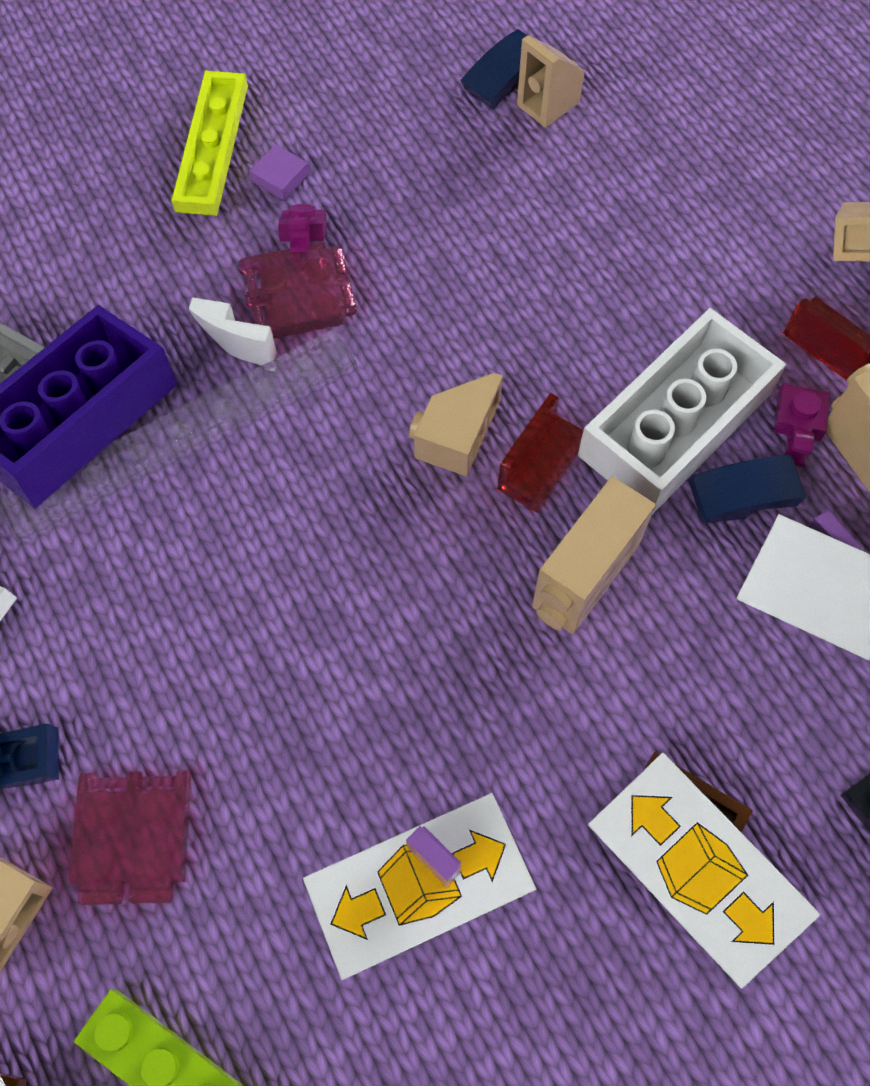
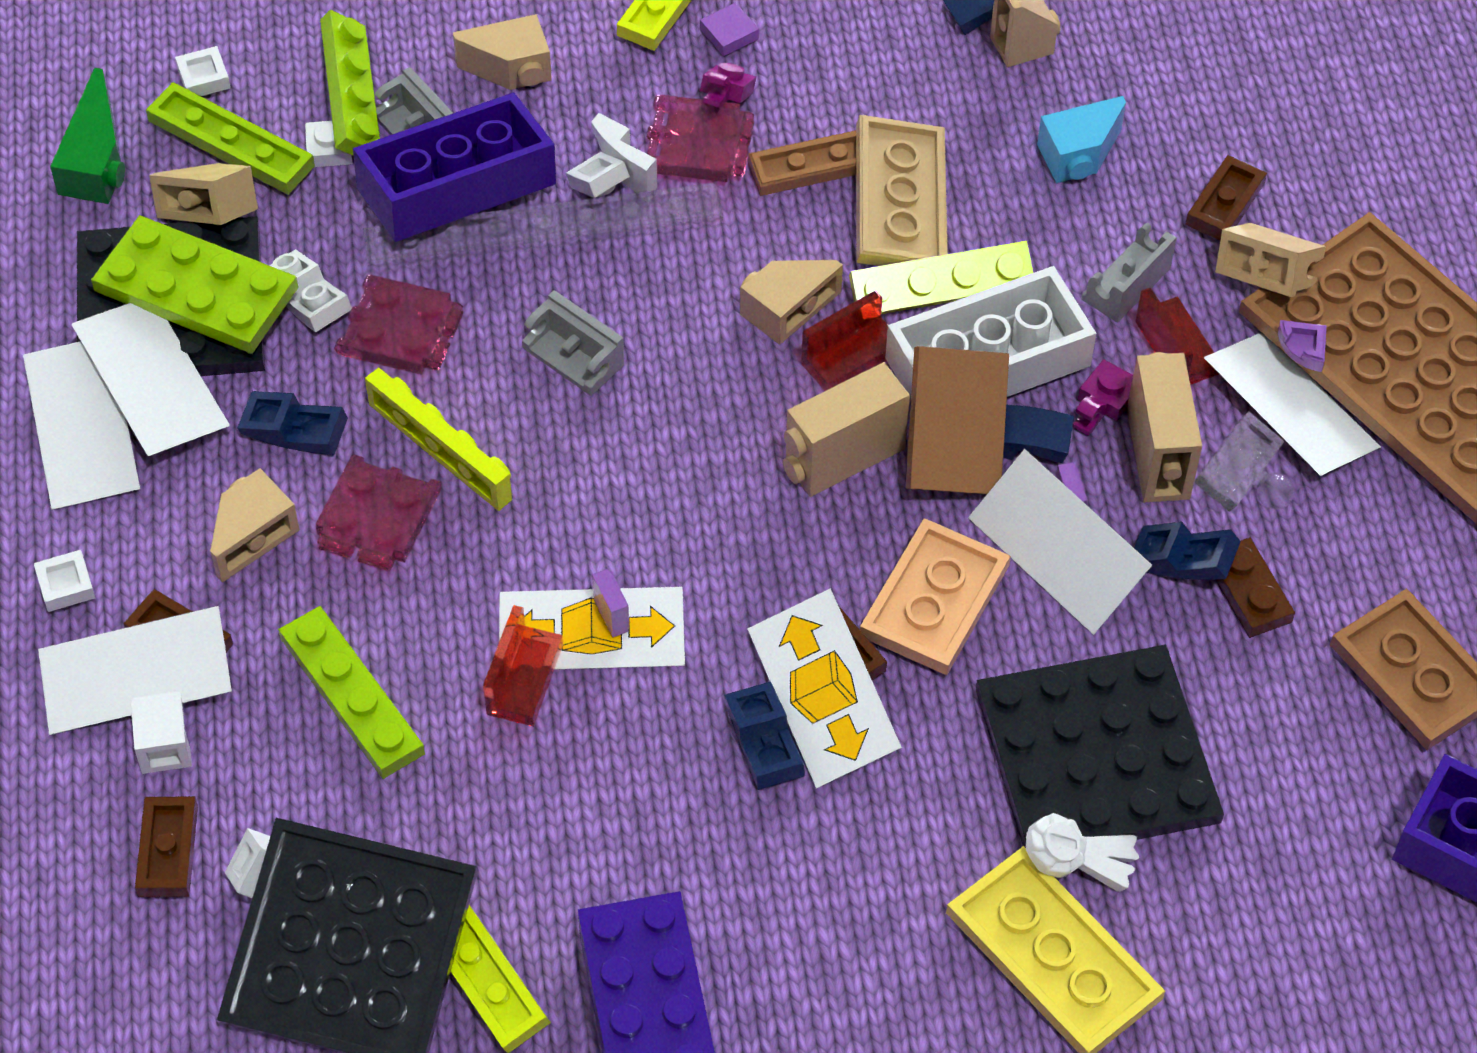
camera: 20 degrees right, 10 degrees down
none -> clear pink plate [334,275,464,375]
none -> neon yellow plate [365,367,512,511]
none -> tan slope [453,14,552,90]
none -> clear red panel [483,605,563,727]
none -> light grey hinge [522,290,624,396]
none -> white plate [566,152,630,198]
none -> dark blue slope [724,681,805,790]
none -> medium nougat tile [748,130,856,196]
none -> plate [849,241,1033,318]
none -> tan tile [856,115,948,266]
none -> light nougat plate [860,518,1011,675]
none -> medium nougat tile [906,346,1009,495]
none -> medium azure slope [1037,96,1126,183]
none -> light grey hinge [1081,223,1177,323]
none -> reddish brown plate [1185,155,1267,241]

